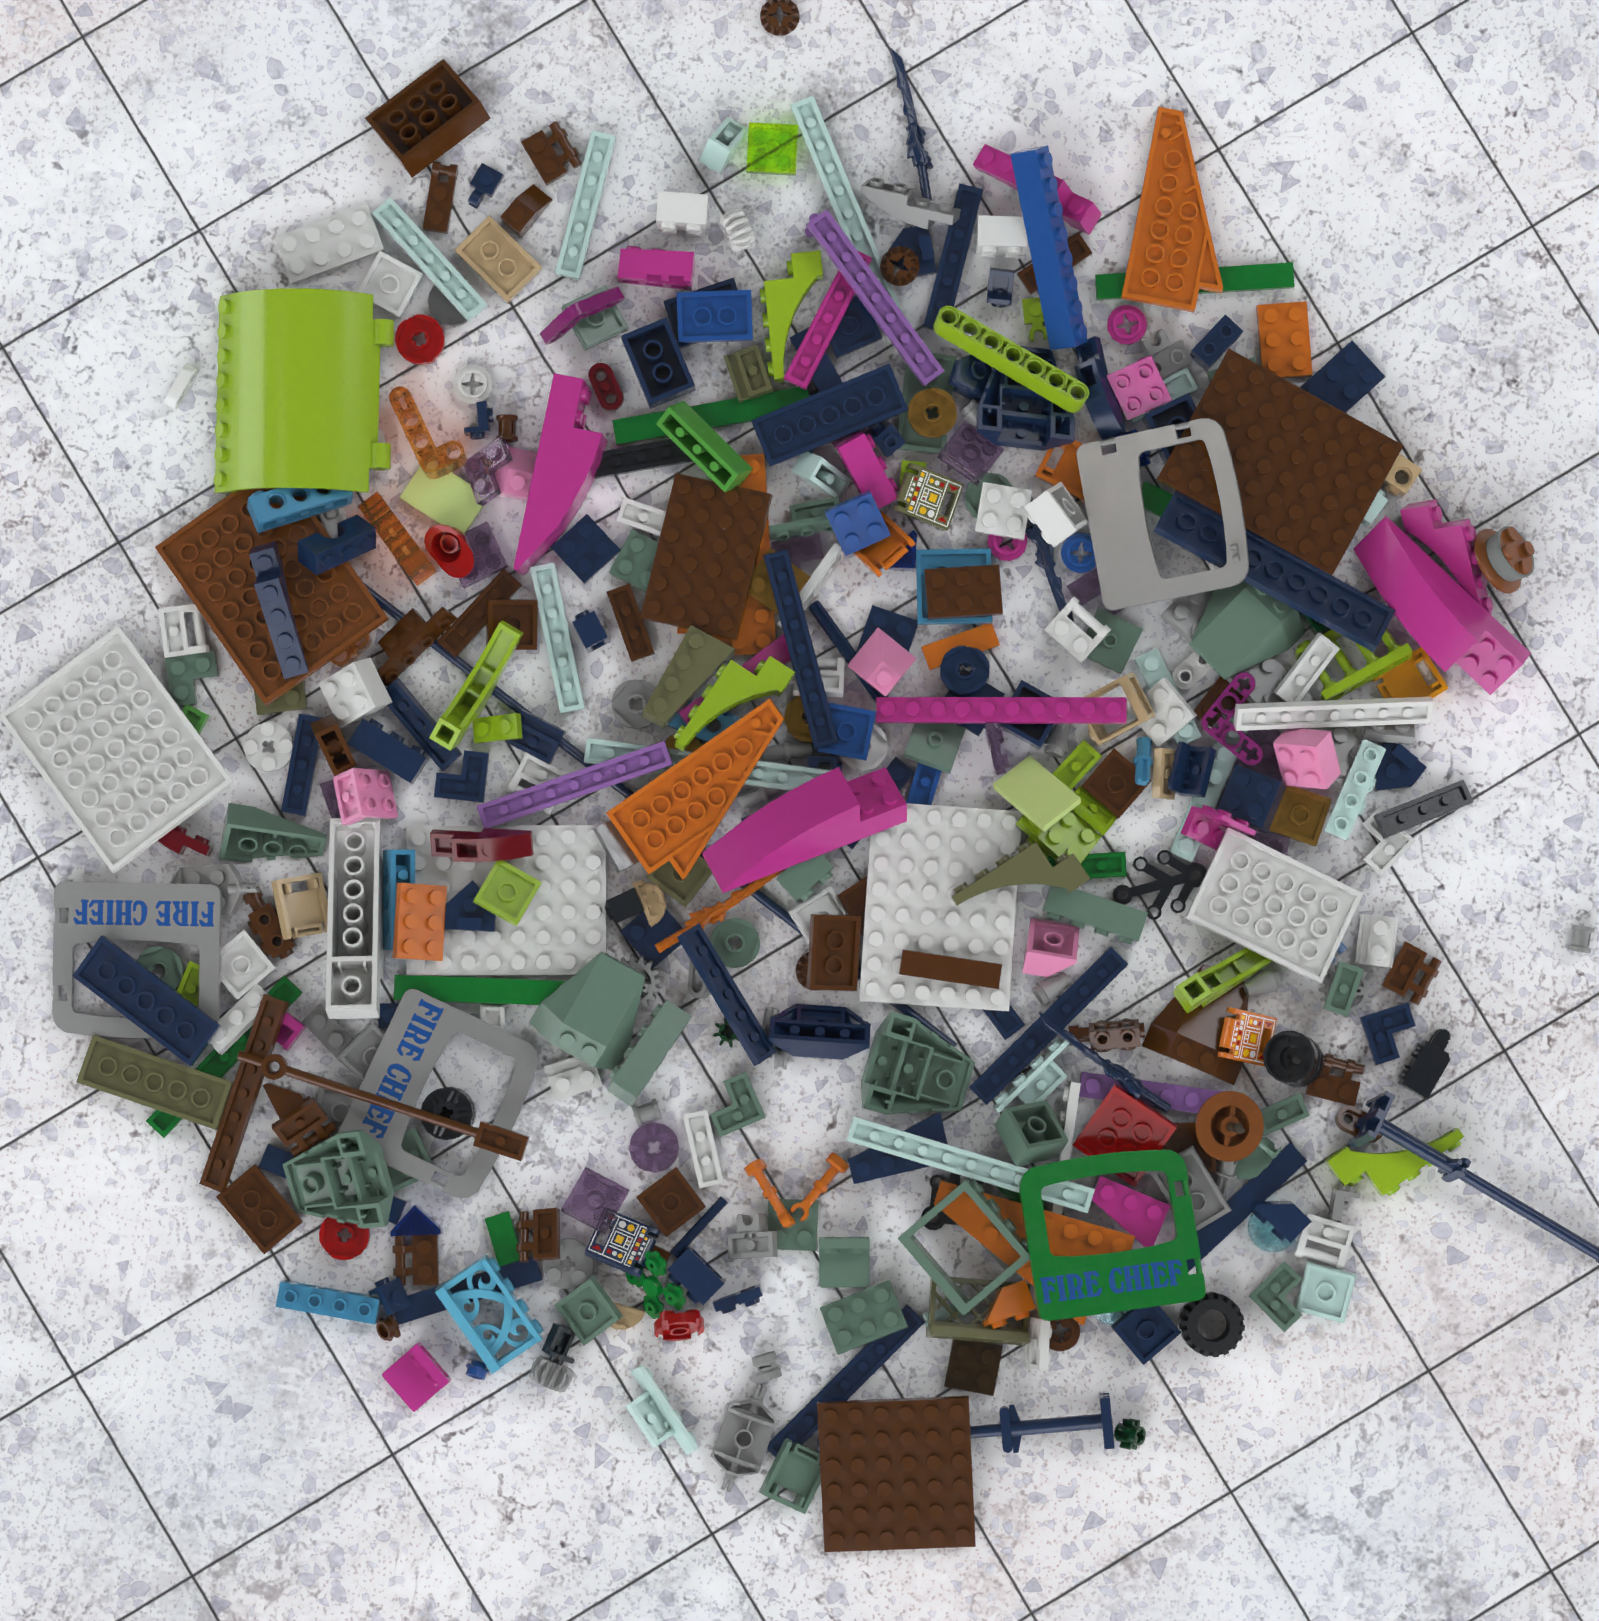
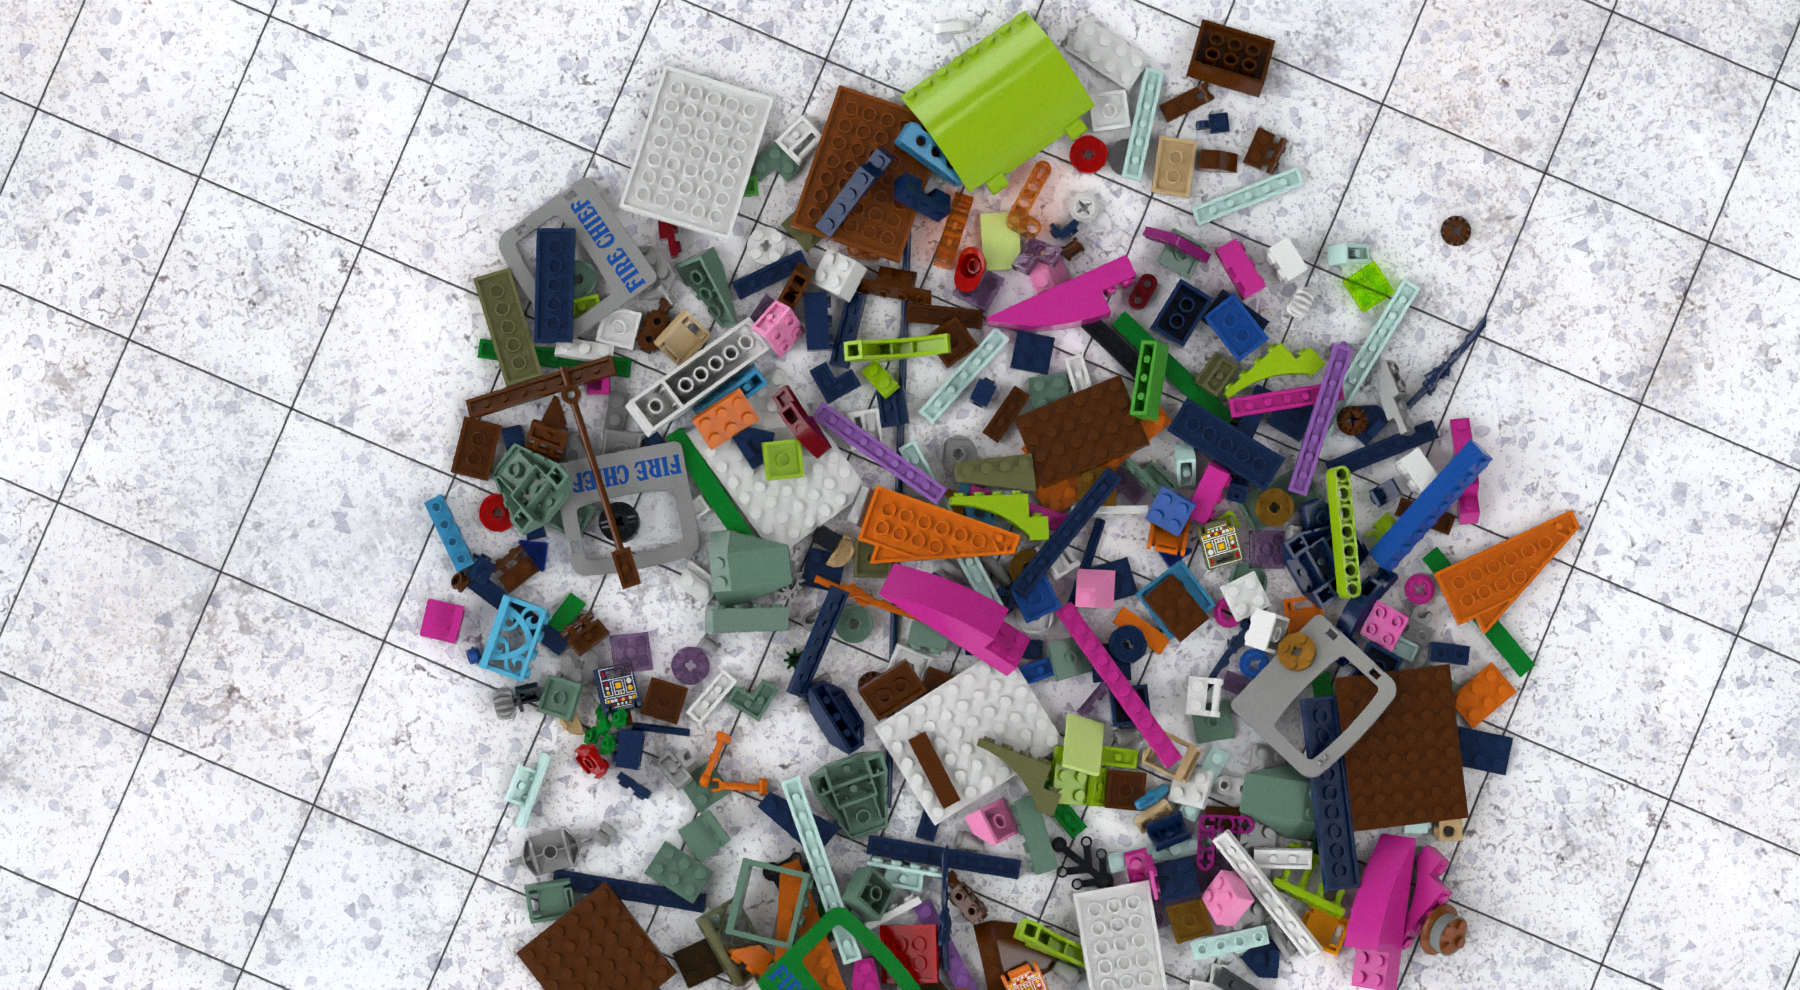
camera: 50 degrees right, 0 degrees up
none -> pearl gold plate [1277,633,1316,672]

